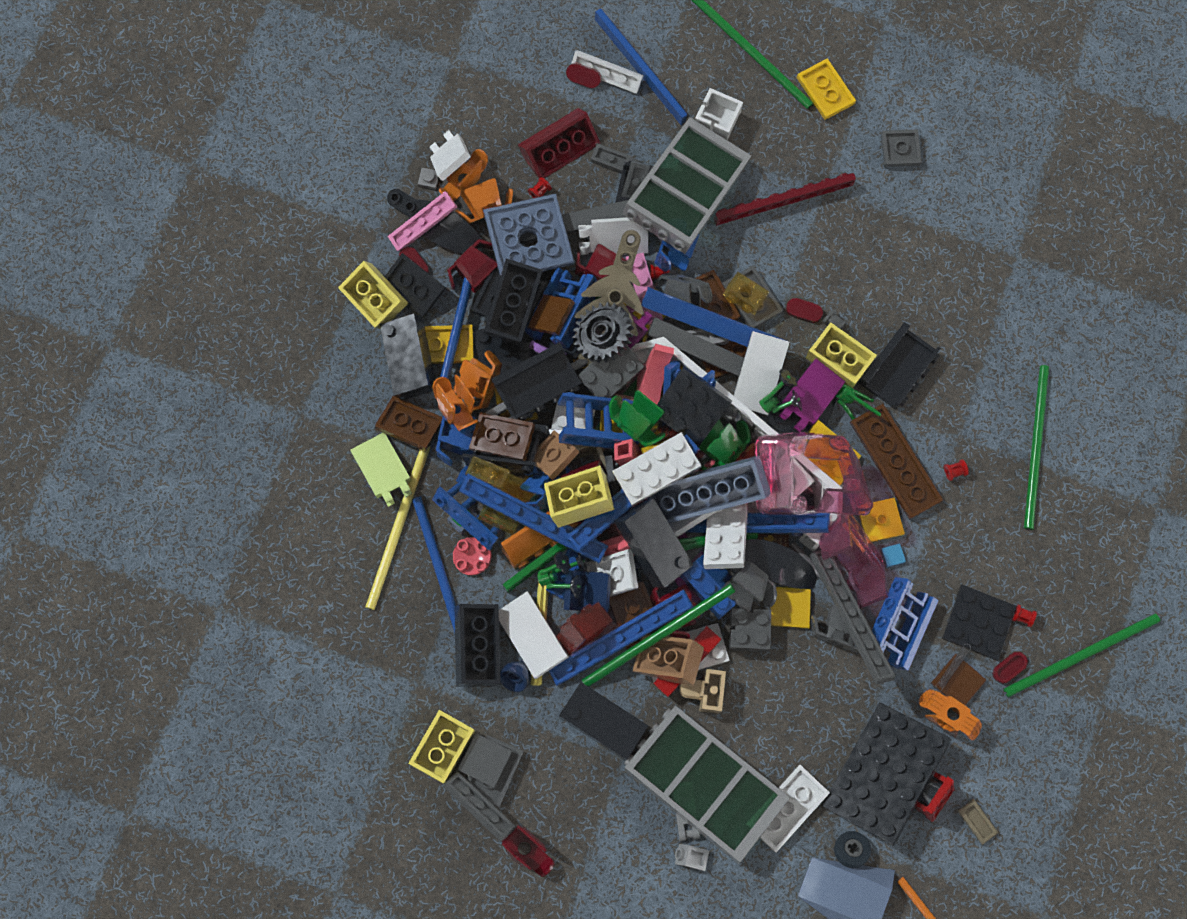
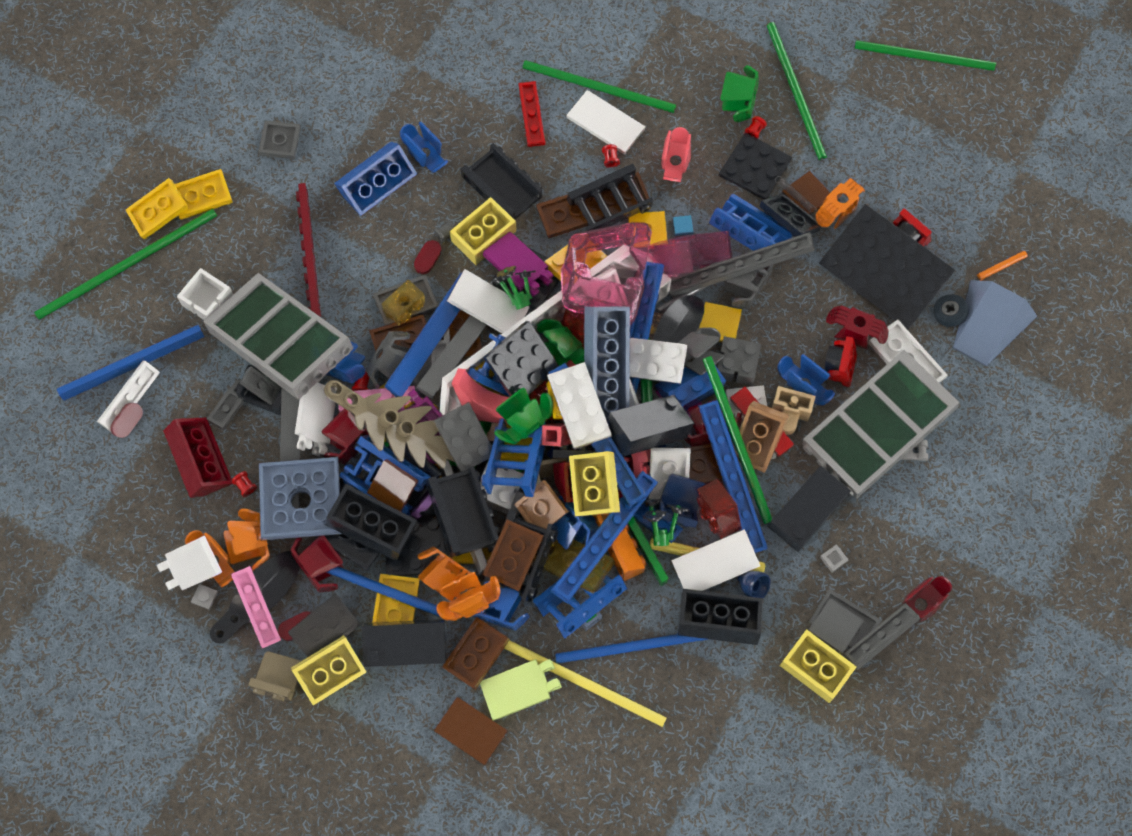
camera: 75 degrees left, 5 degrees down
coral dish [453,537,492,575] -> none
clear yellow brick [465,456,511,492] -> none
black gear [573,302,634,363] -> none
light grey bracket [675,844,709,871] -> none
green plant [836,385,881,420] -> none
dark tan tile [957,799,998,845] -> none
dark red tile [992,652,1028,684] -> none
none -> yellow plate [126,178,188,240]
none -> dark tan bracket [248,651,301,702]
none -> blue slope [334,142,417,216]
none -> blue piece [400,121,448,173]
none -> reddish brown tile [434,697,508,766]
none -> red tile [518,81,545,147]
none -> white tile [567,90,645,155]
none -> black fence [567,163,653,237]
none -> coral piece [661,127,691,182]
none -> green piece [720,65,759,122]
none -> black plate [759,193,822,237]
none -> blue piece [777,354,835,405]
none -> light grey plate [820,545,848,573]
none -> red piece [825,336,858,387]
none -> dark red piece [826,305,889,350]
none -> green piece [854,40,996,71]

